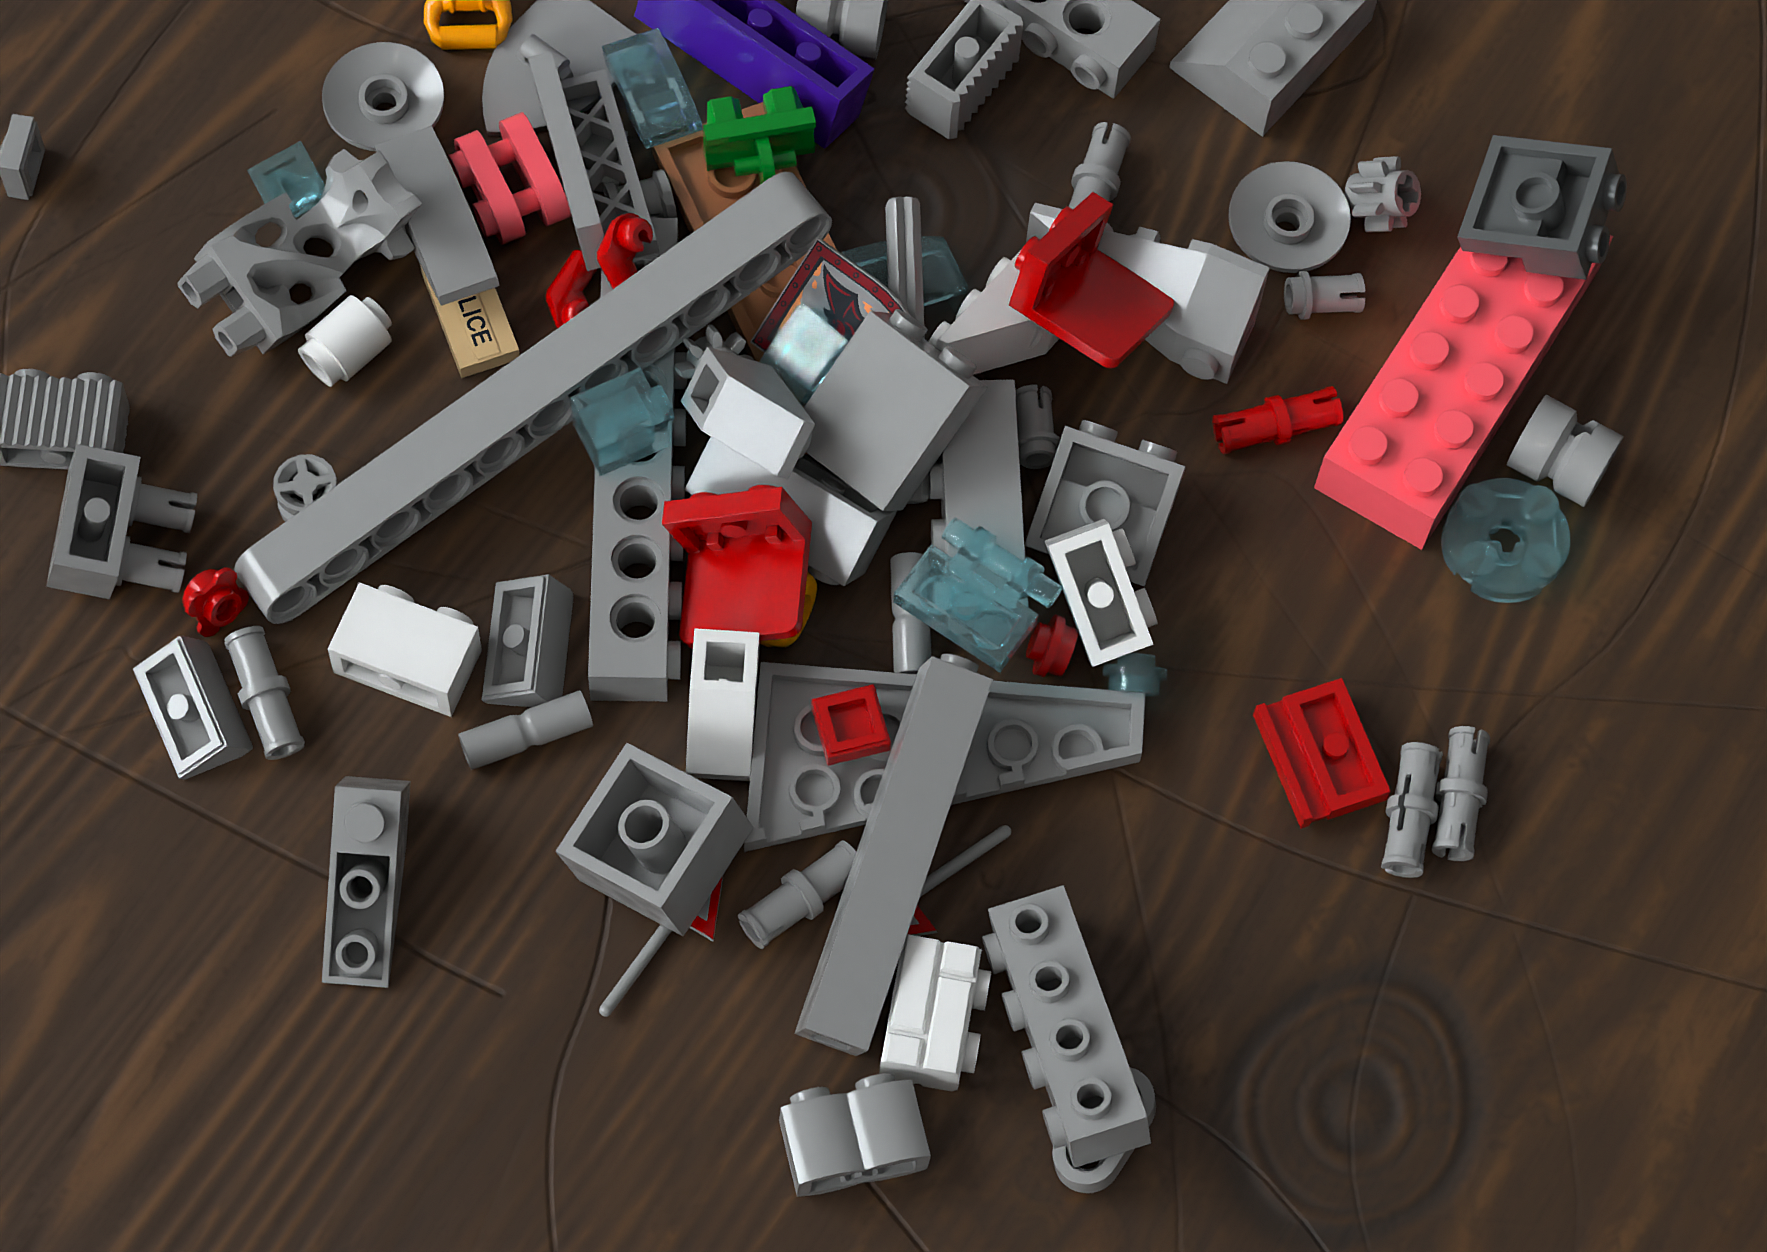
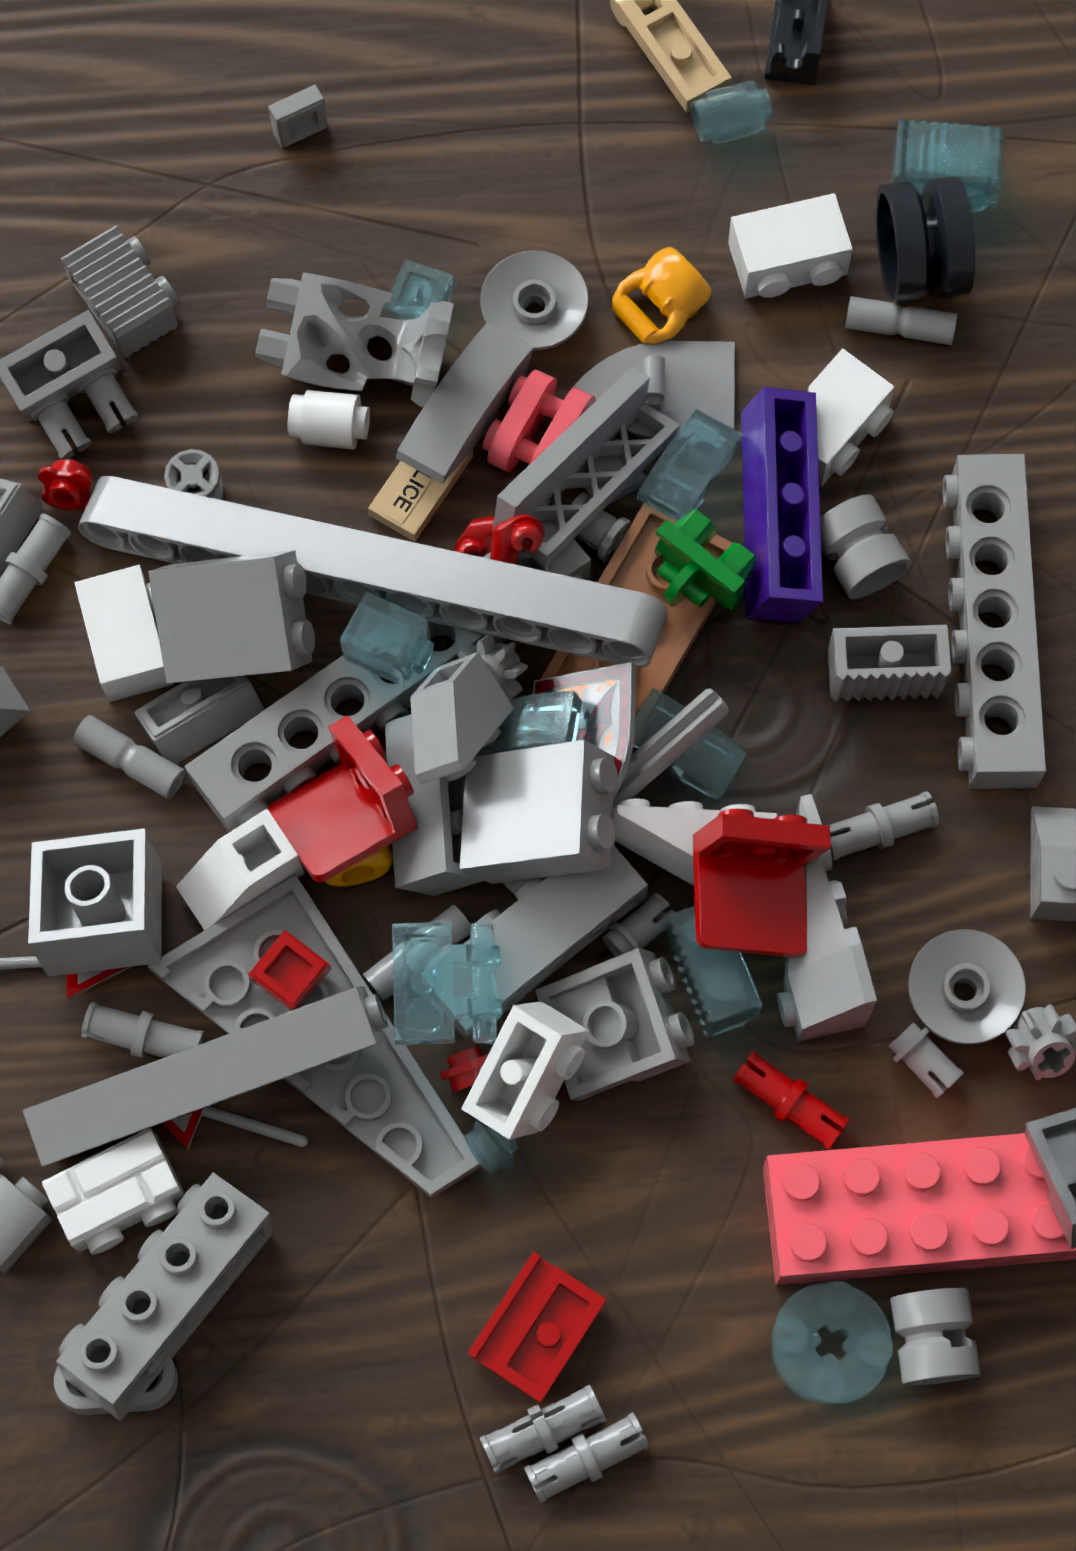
camera: 60 degrees right, 5 degrees up
none -> light grey brick [148,550,315,683]
none -> clear light blue brick [665,906,762,1037]

